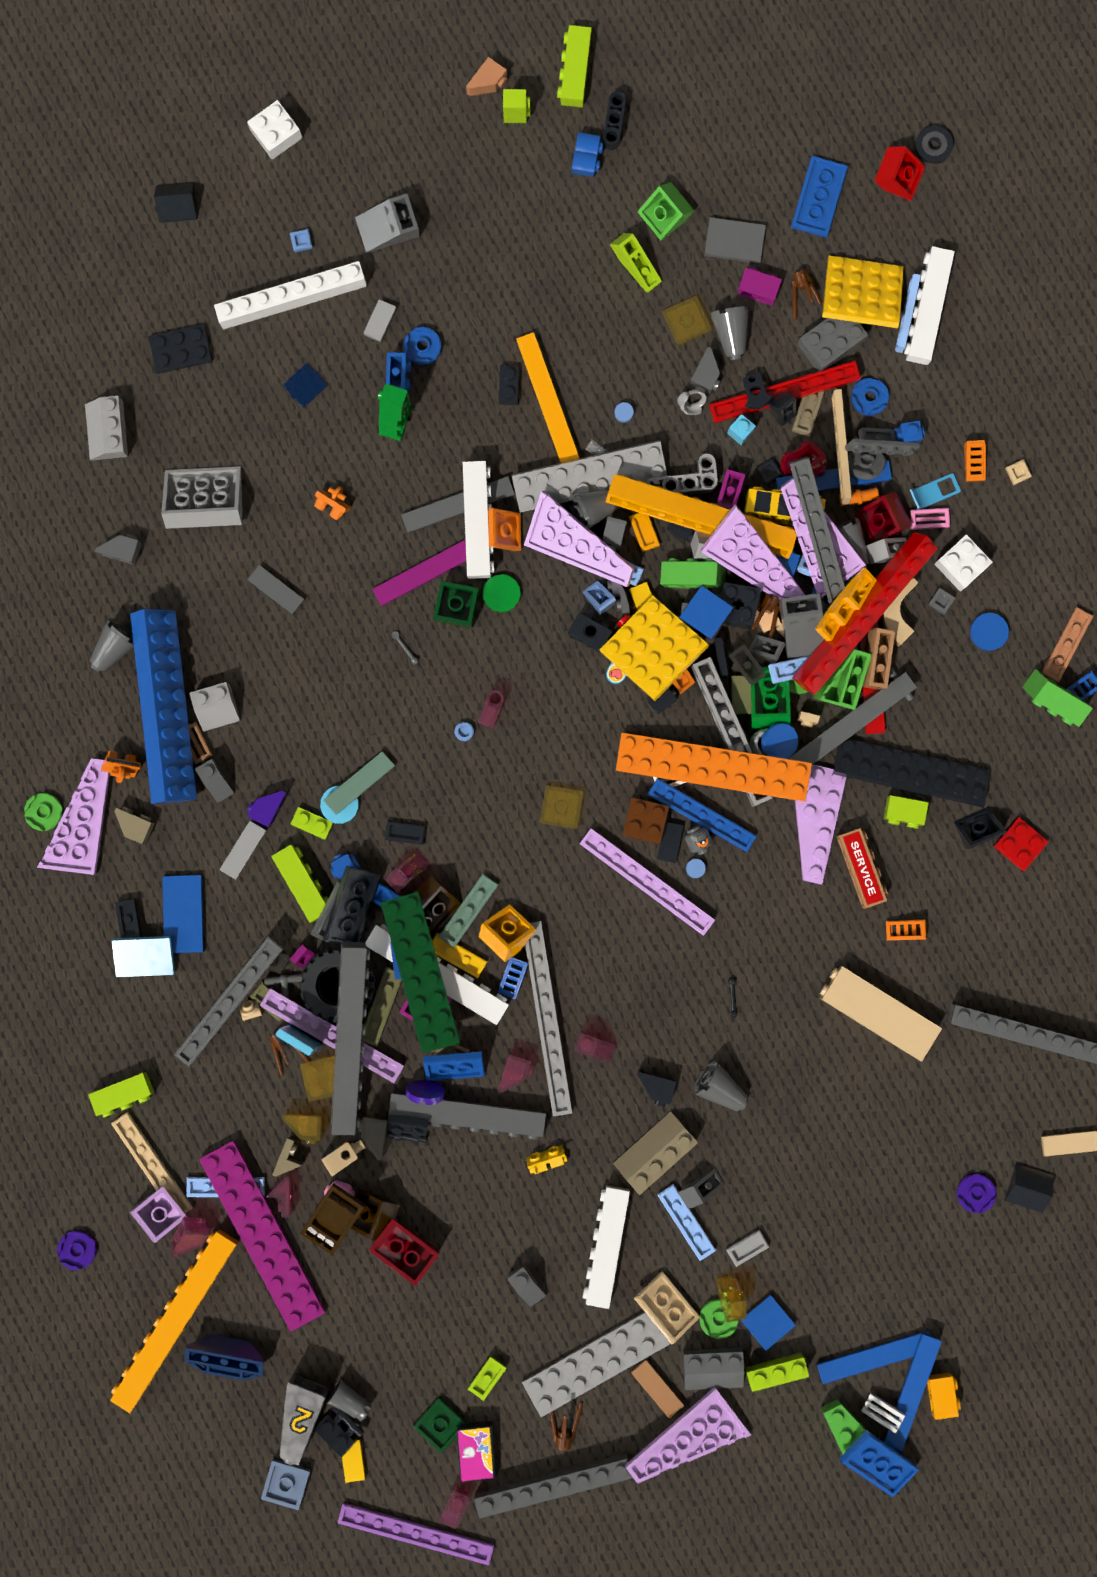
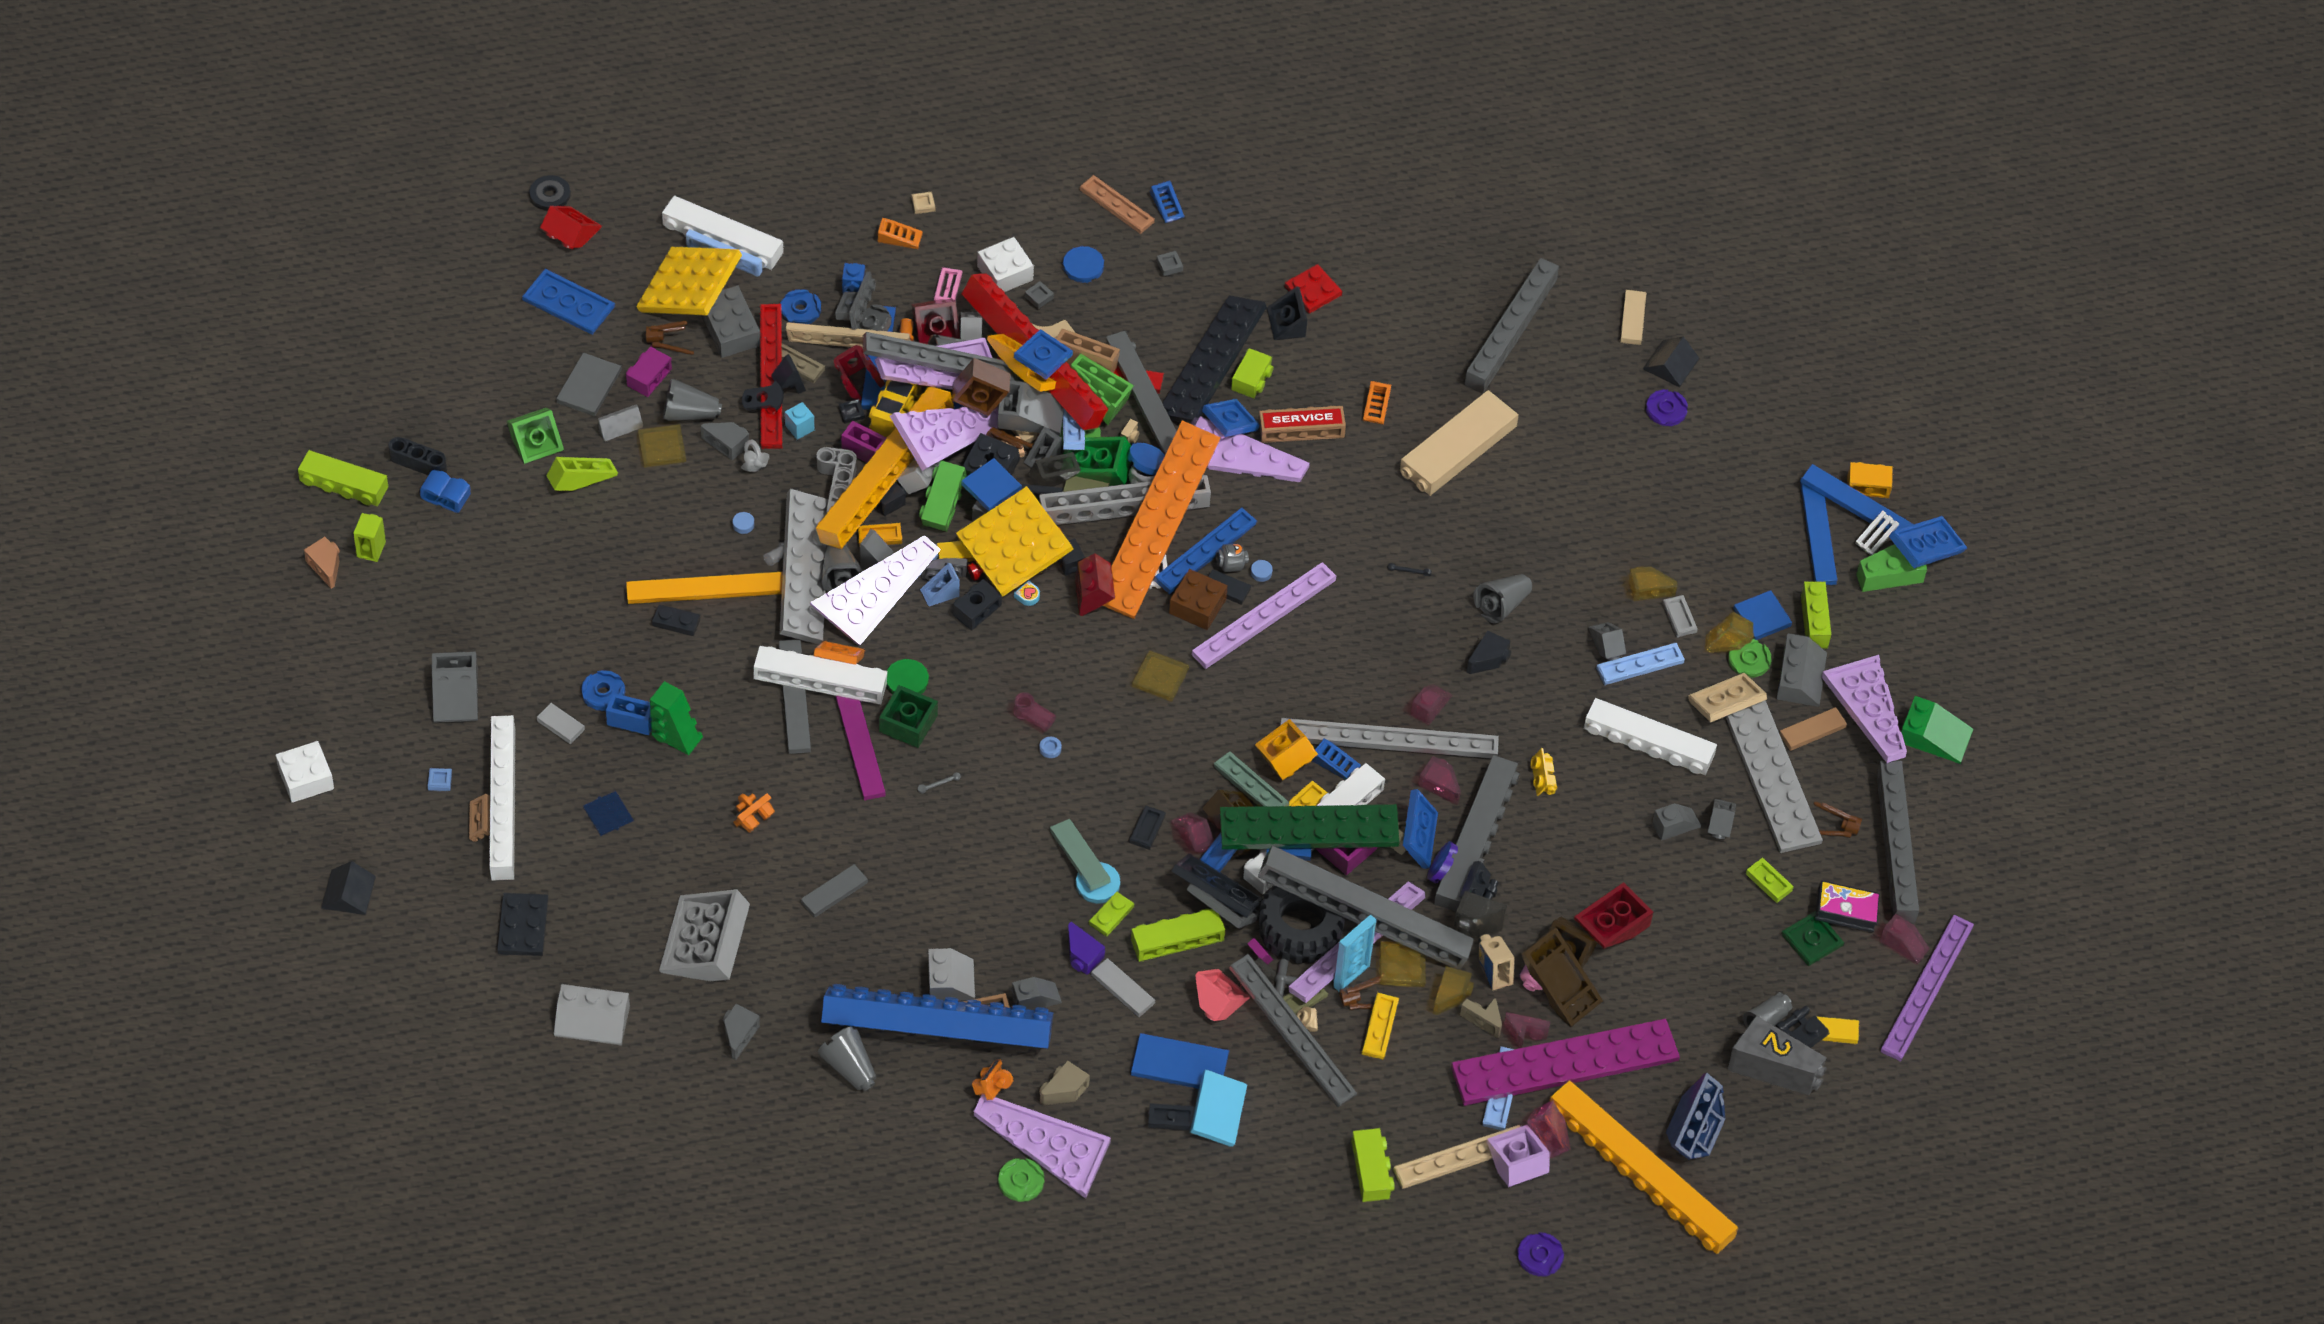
camera: 85 degrees left, 30 degrees down
sand blue plate [261,1459,310,1510] -> none
blue brick [330,853,362,881] -> none
dark tan slope [613,1111,698,1195] -> none
dark azure piece [910,473,961,509] -> none
bright green wedge [1022,669,1093,727] -> none
none -> medium nougat tile [469,794,490,842]
none -> flat silver slope [598,404,643,441]
none -> reddish brown brick [952,358,1011,416]
none -> blue tile [1014,329,1073,379]
none -> dark red slope [1075,553,1115,616]
none -> dark grey plate [1156,251,1183,276]
none -> coral slope [1195,969,1251,1021]
none -> blue tile [1202,399,1260,437]
none -> yellow tile [1362,992,1399,1060]
none -> clear yellow slope [1628,566,1678,601]
none -> dark grey slope [1708,799,1736,839]
none -> slope [1901,696,1973,764]

